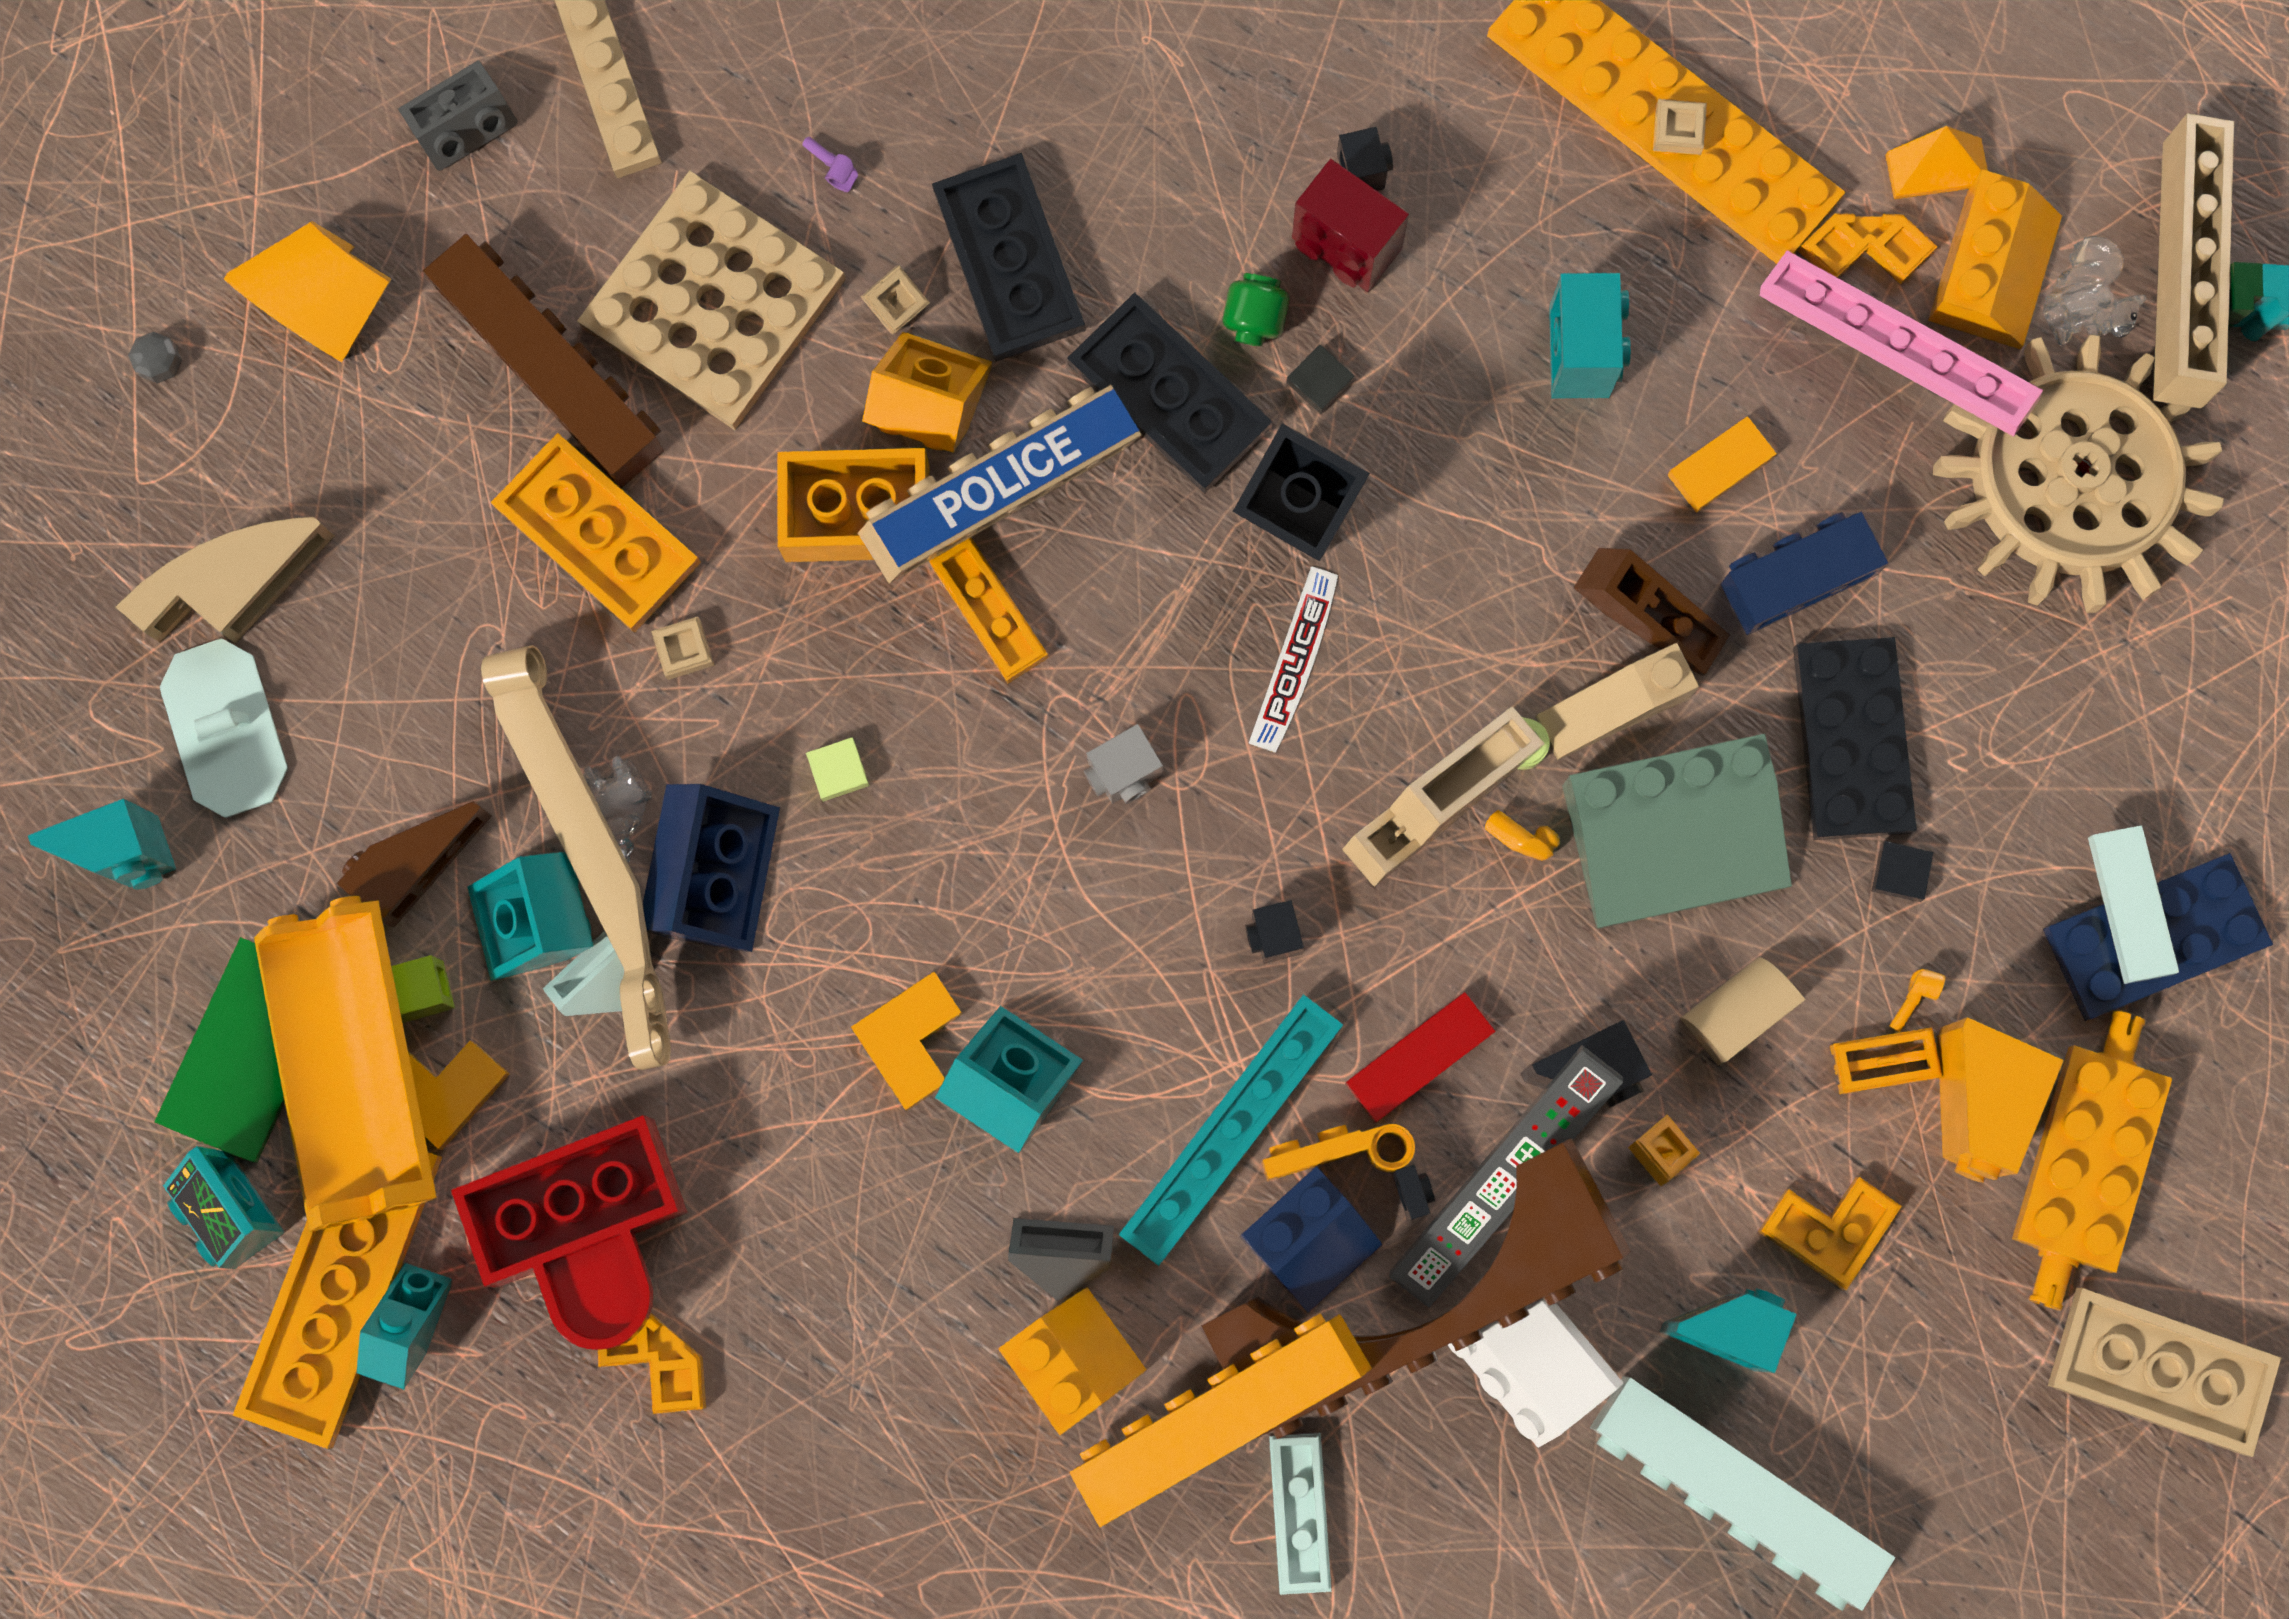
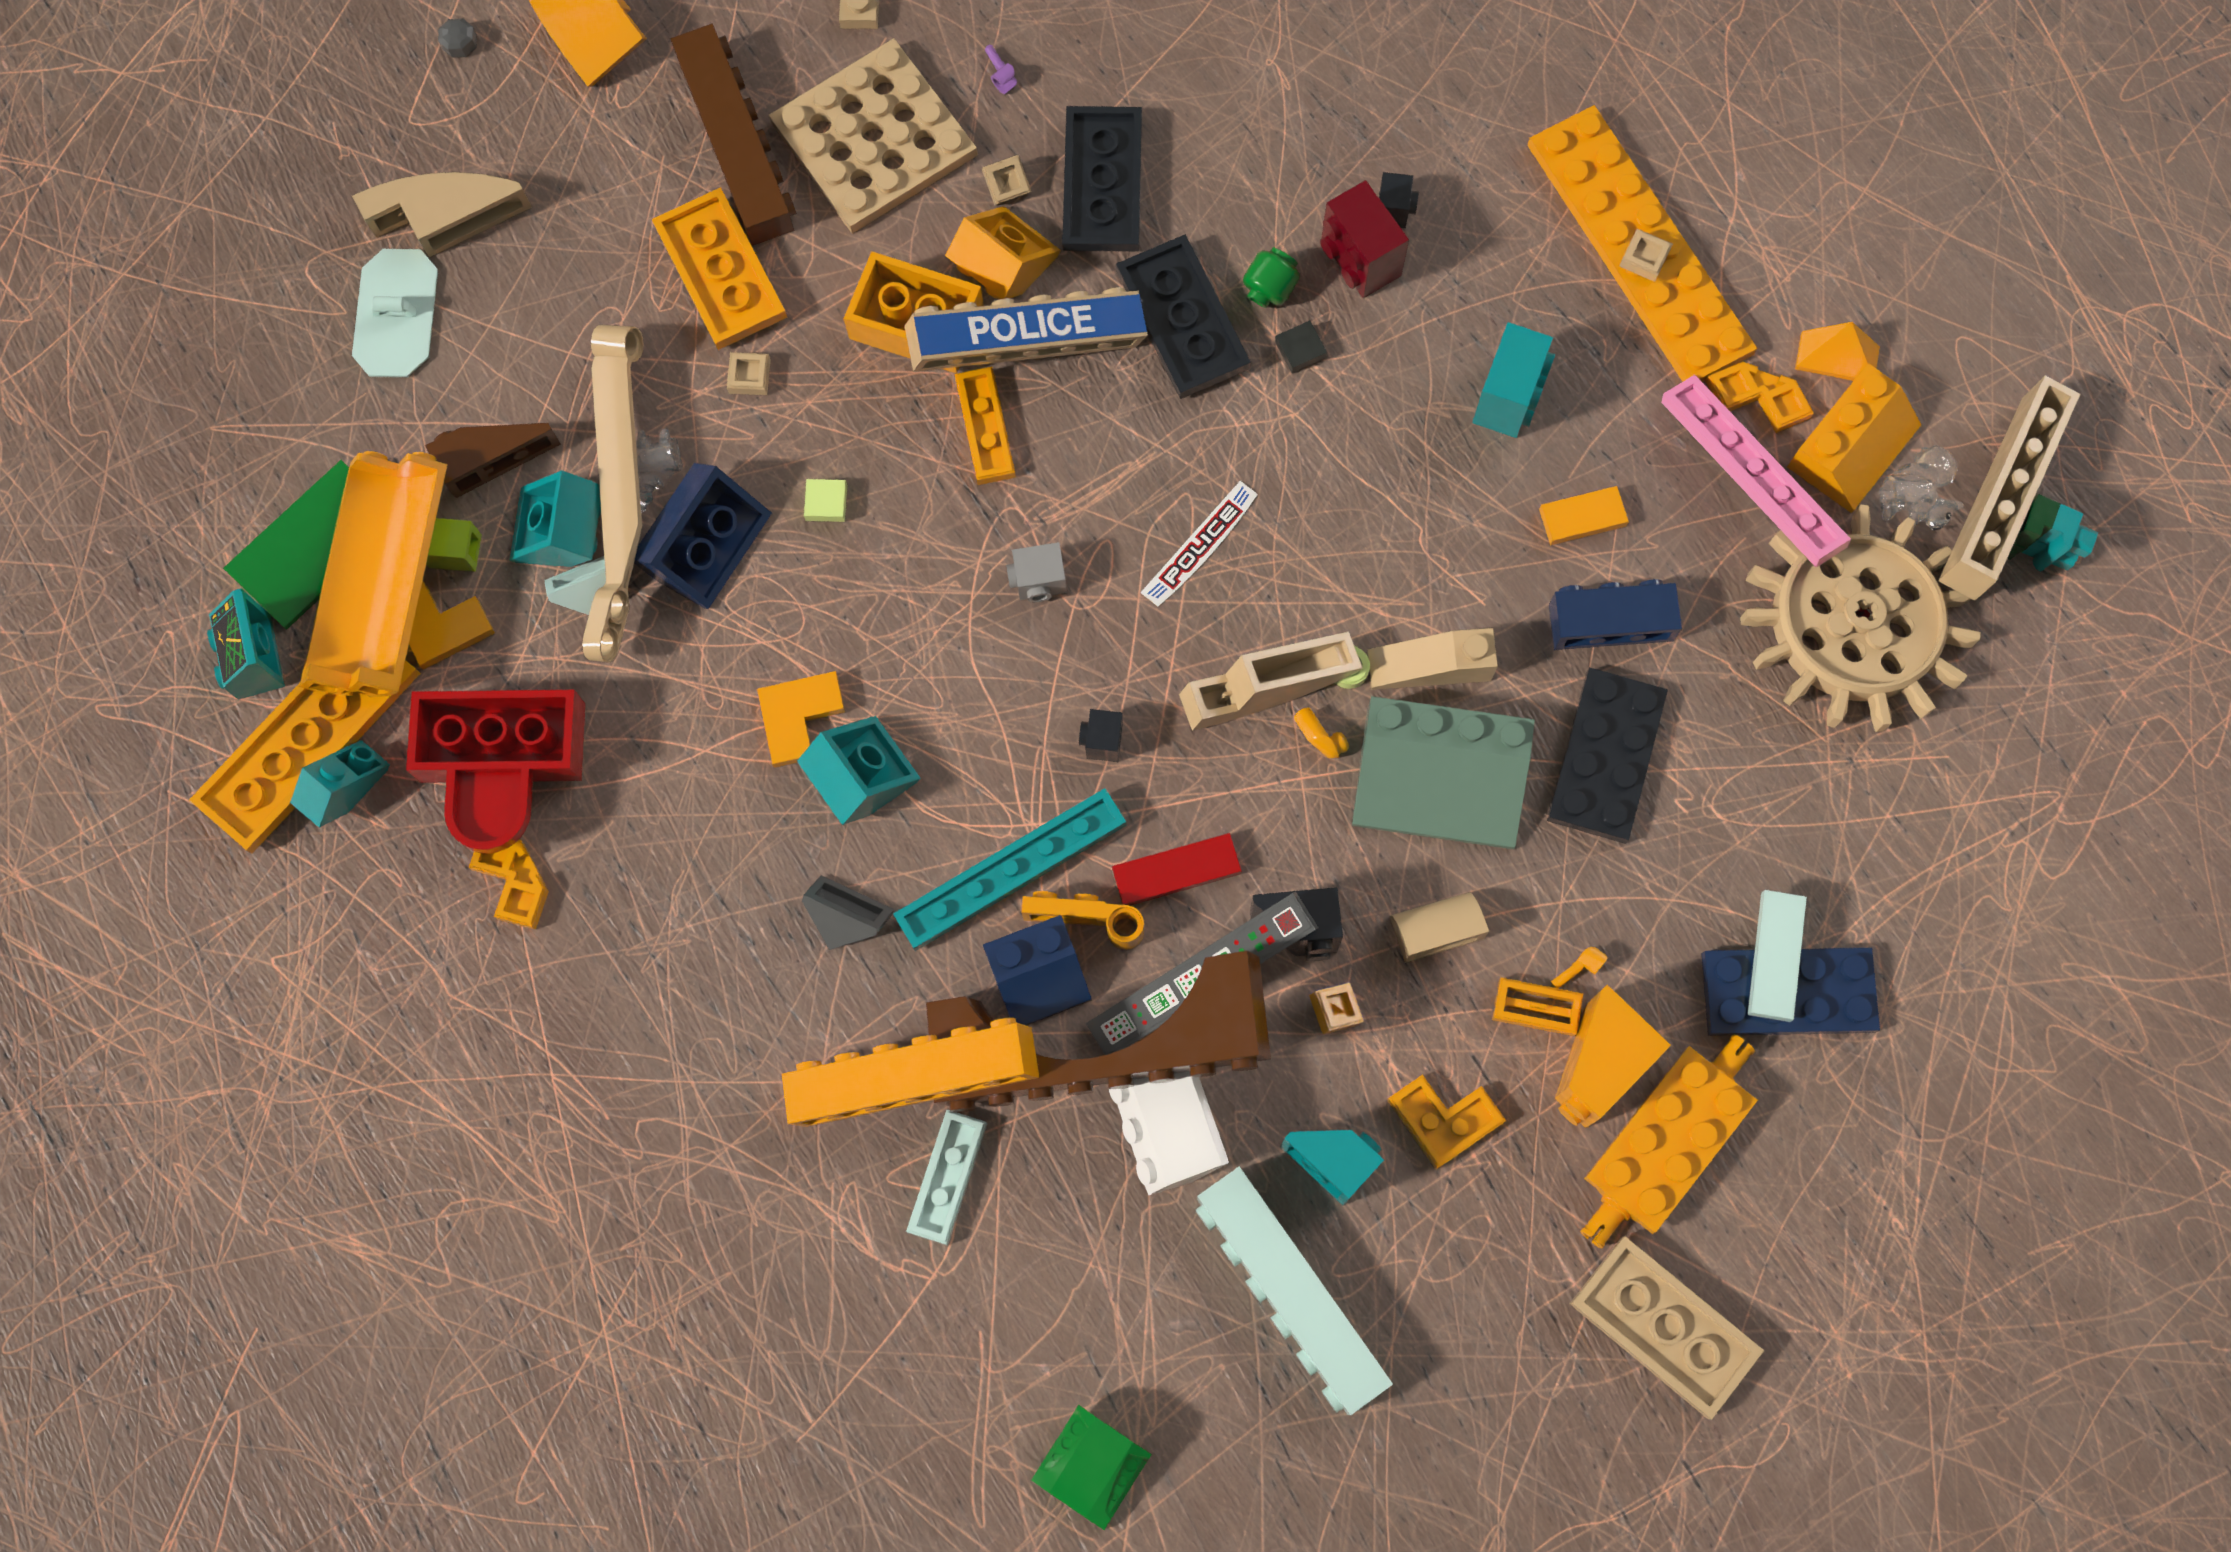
camera: 20 degrees right, 5 degrees down
teal slope [28,798,176,890] -> none
light orange slope [998,1287,1147,1435] -> none
black slope [1232,423,1370,562] -> none
black plate [1392,1164,1435,1221] -> none
reddish brown slope [1573,548,1730,675] -> none
black tile [1871,841,1934,902] -> none

